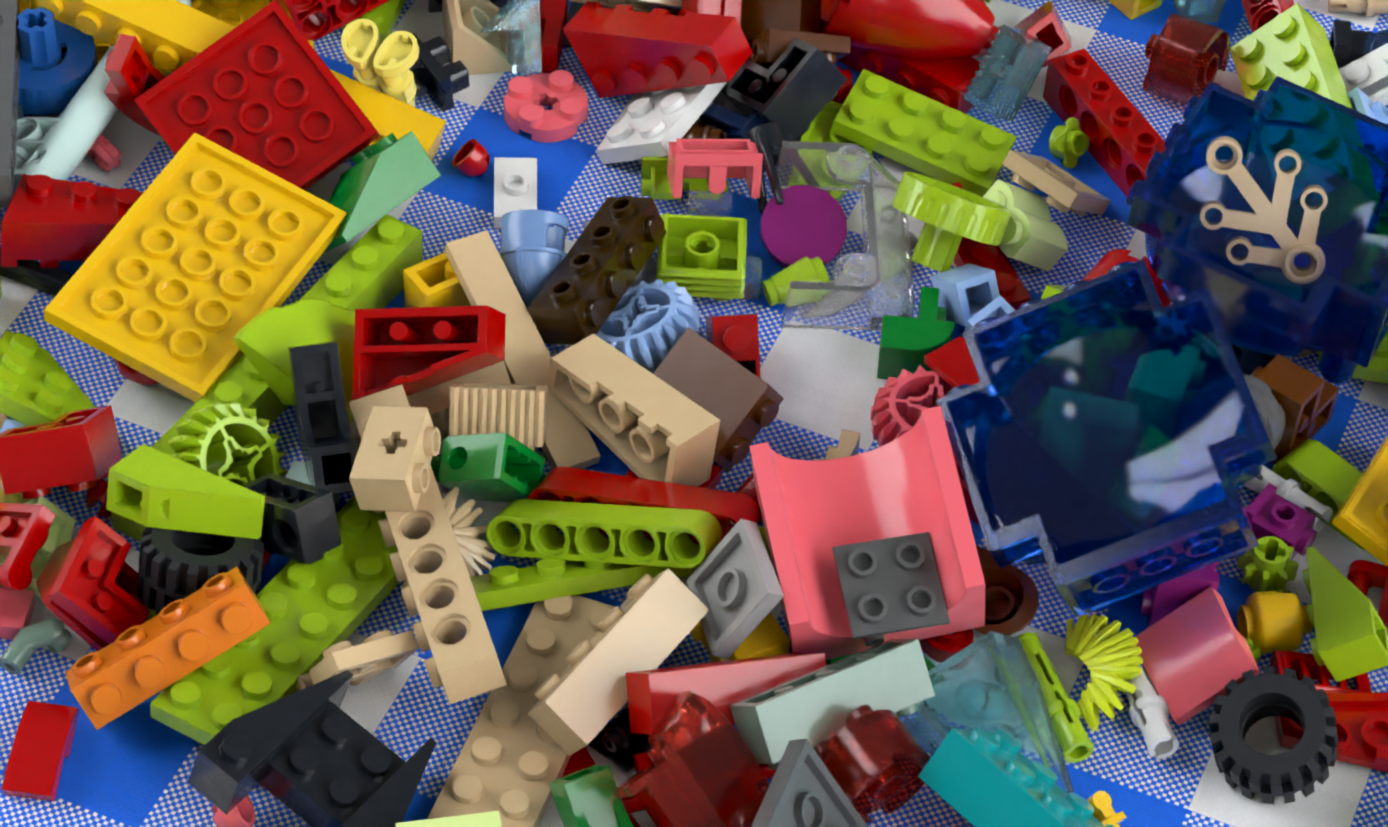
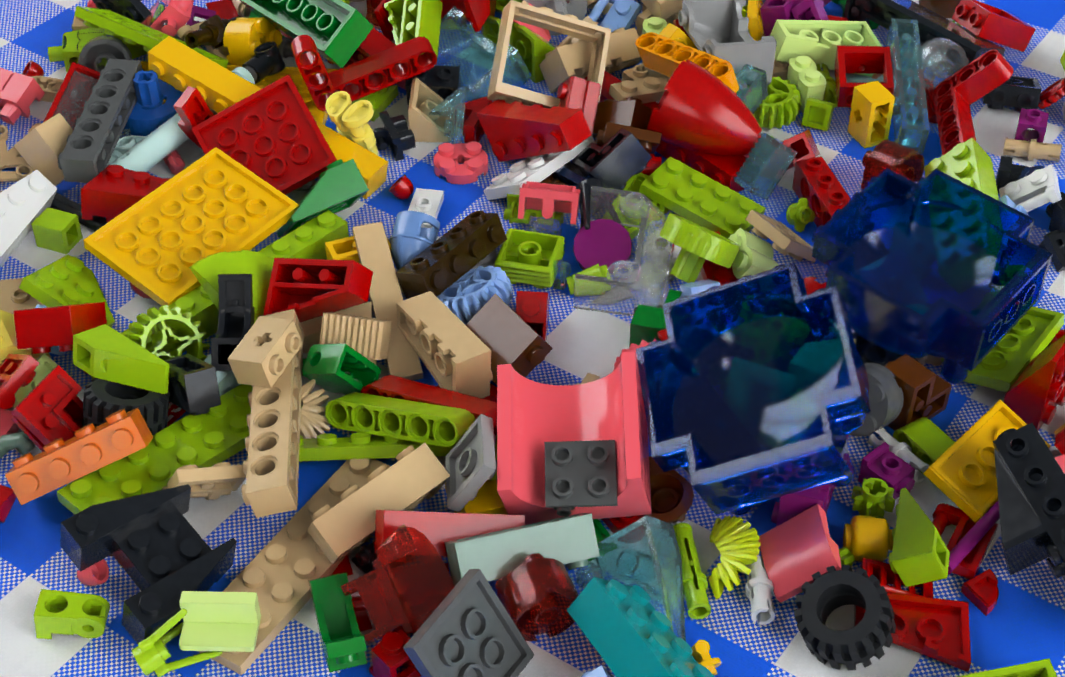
camera: 15 degrees right, 5 degrees down
tan plant [1200,136,1328,284] -> none

